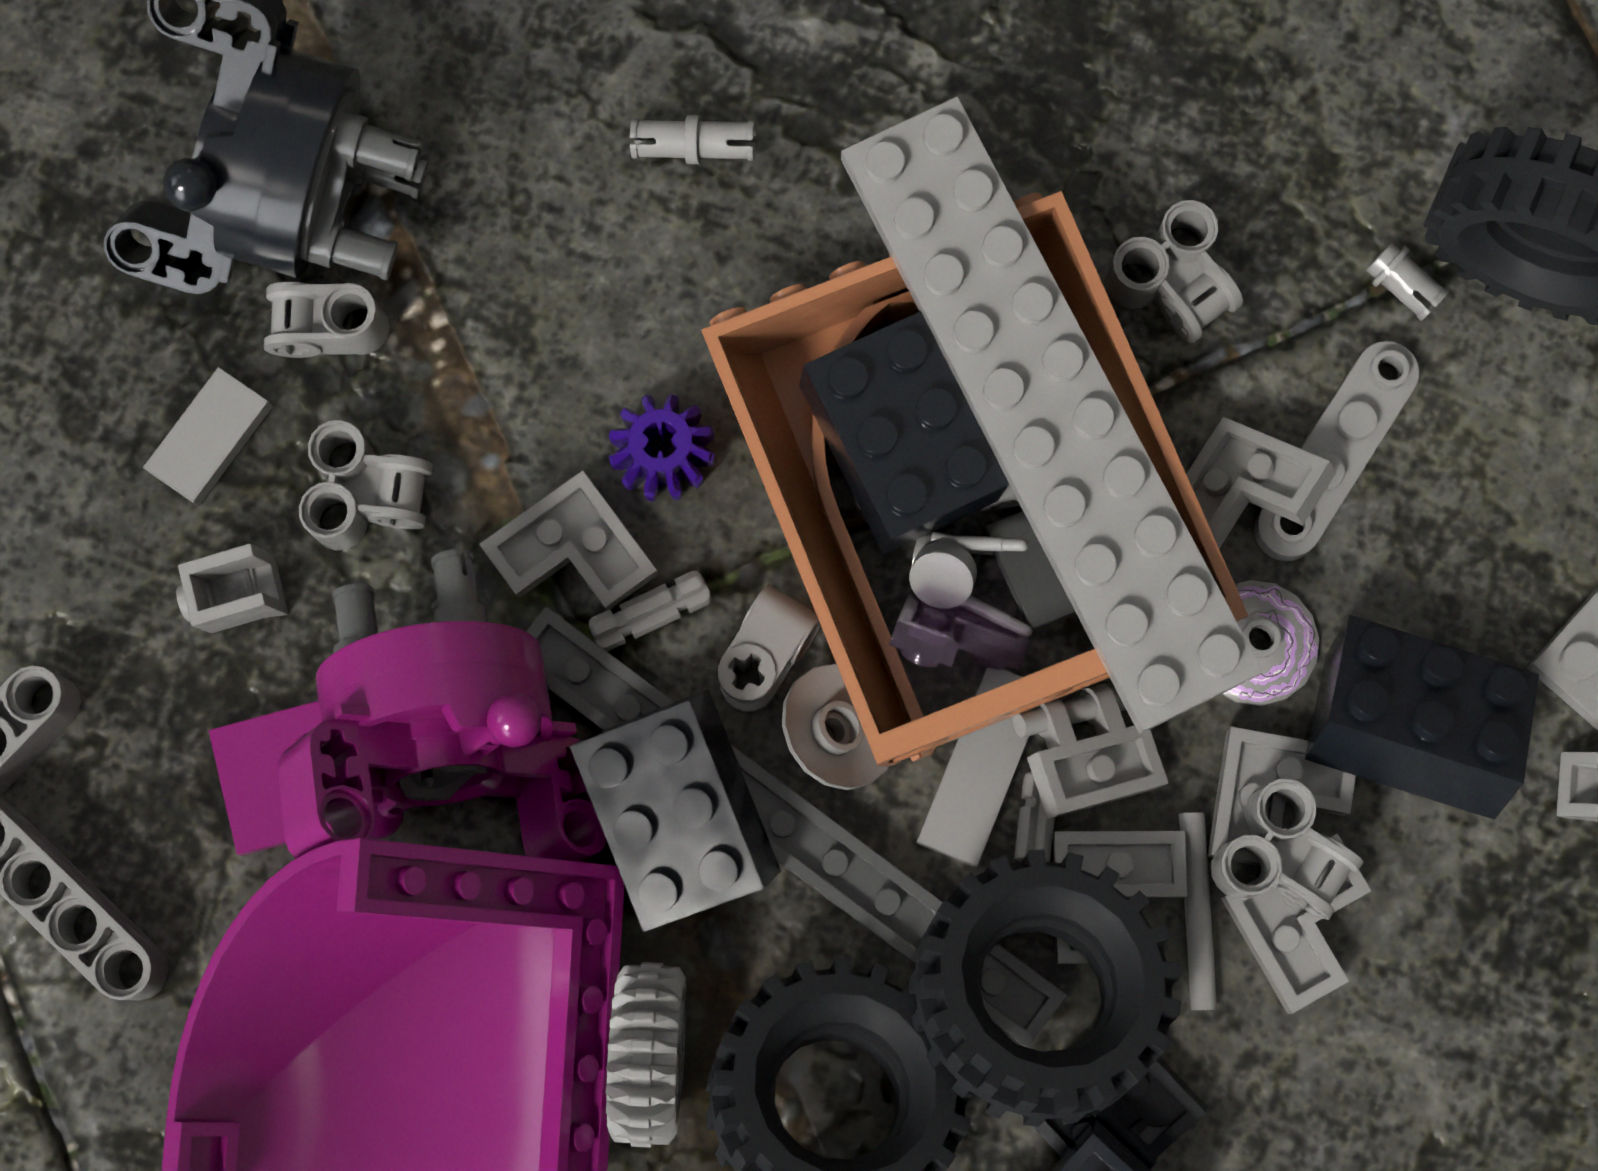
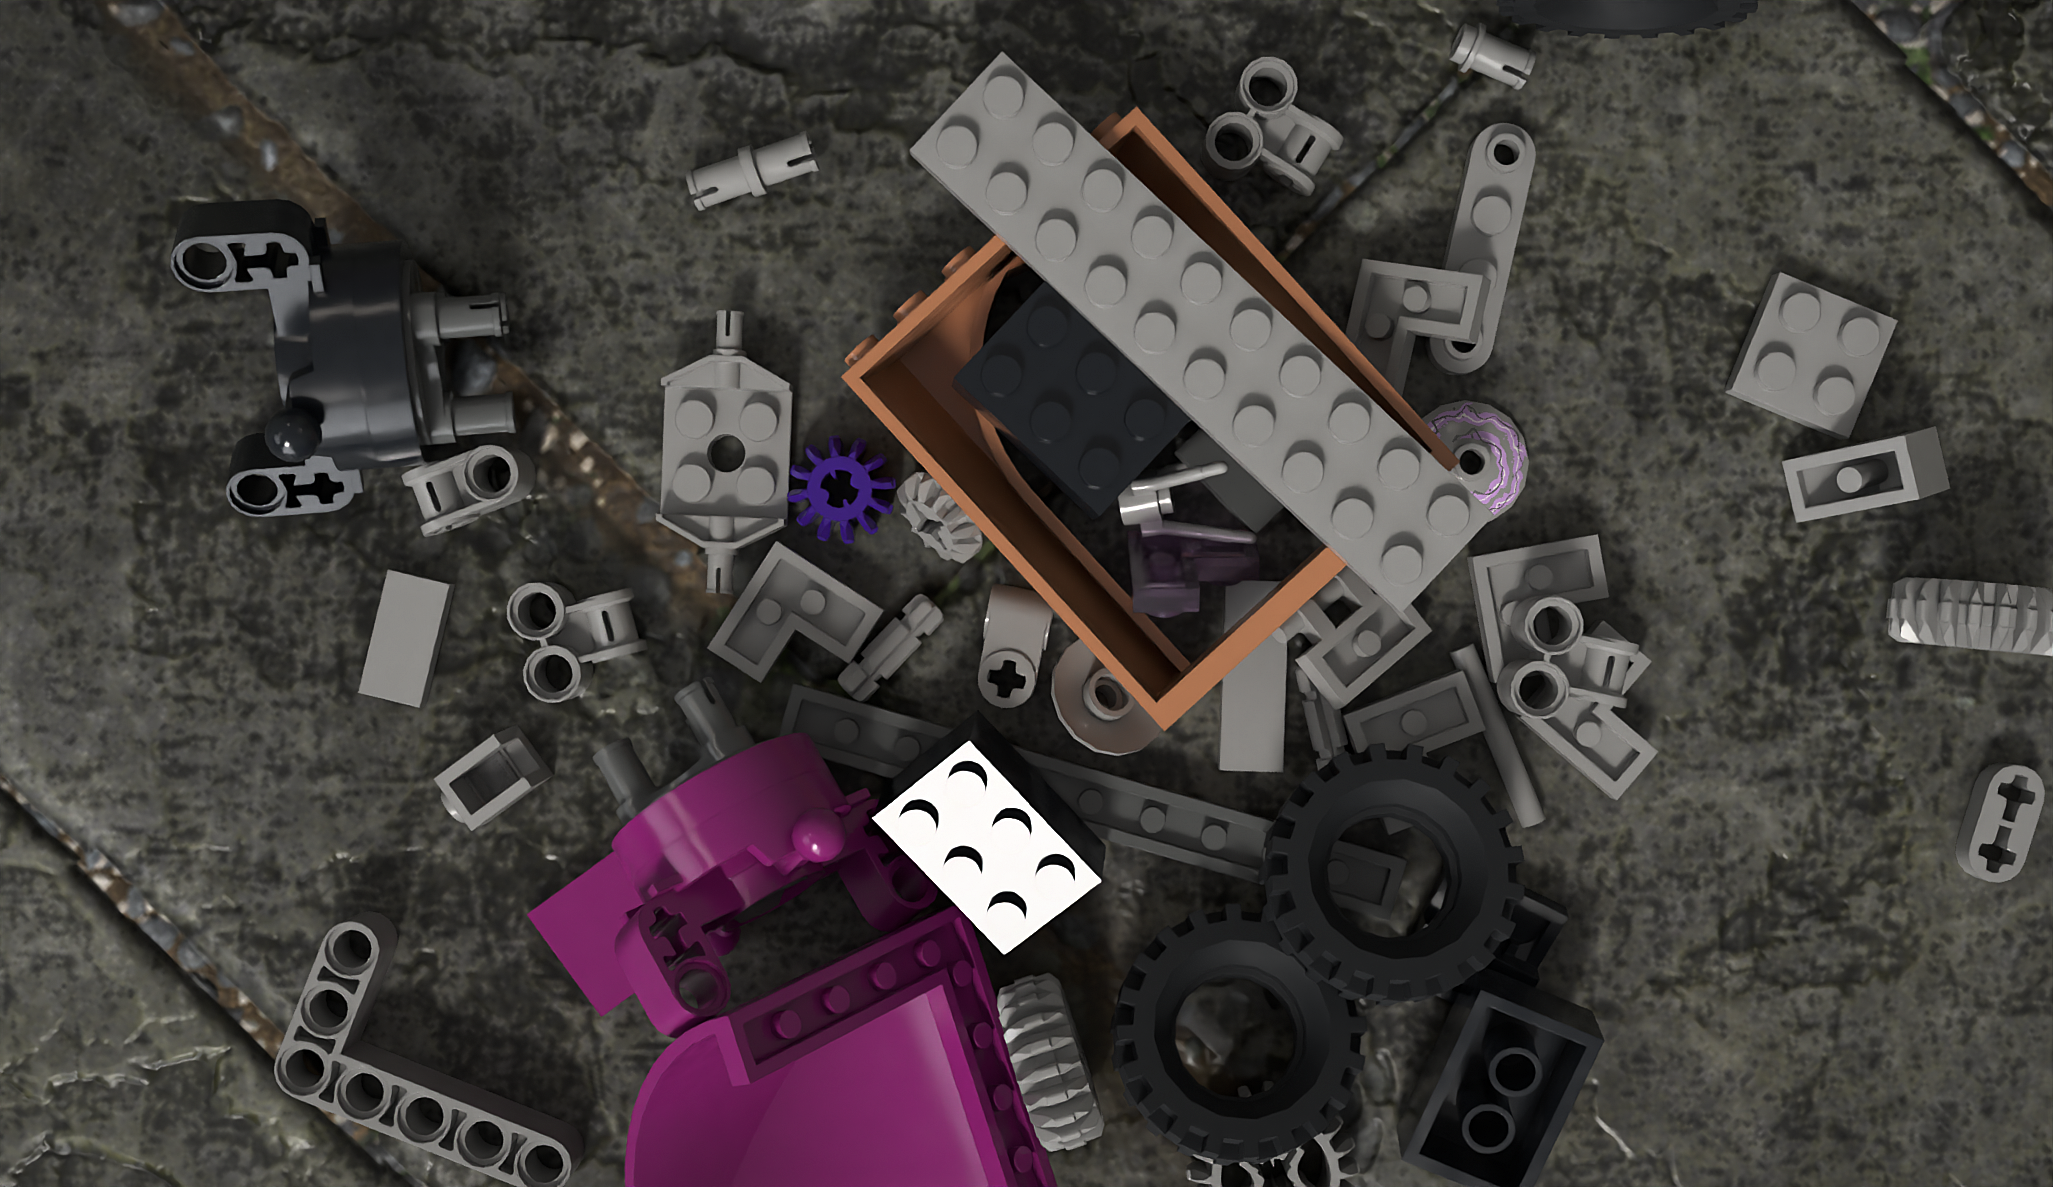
camera: 25 degrees left, 10 degrees up
light grey tile [909,541,977,609] -> none
black brick [1305,615,1539,820] -> none
none -> light grey plate [656,310,793,594]
none -> light grey gear [897,472,983,563]

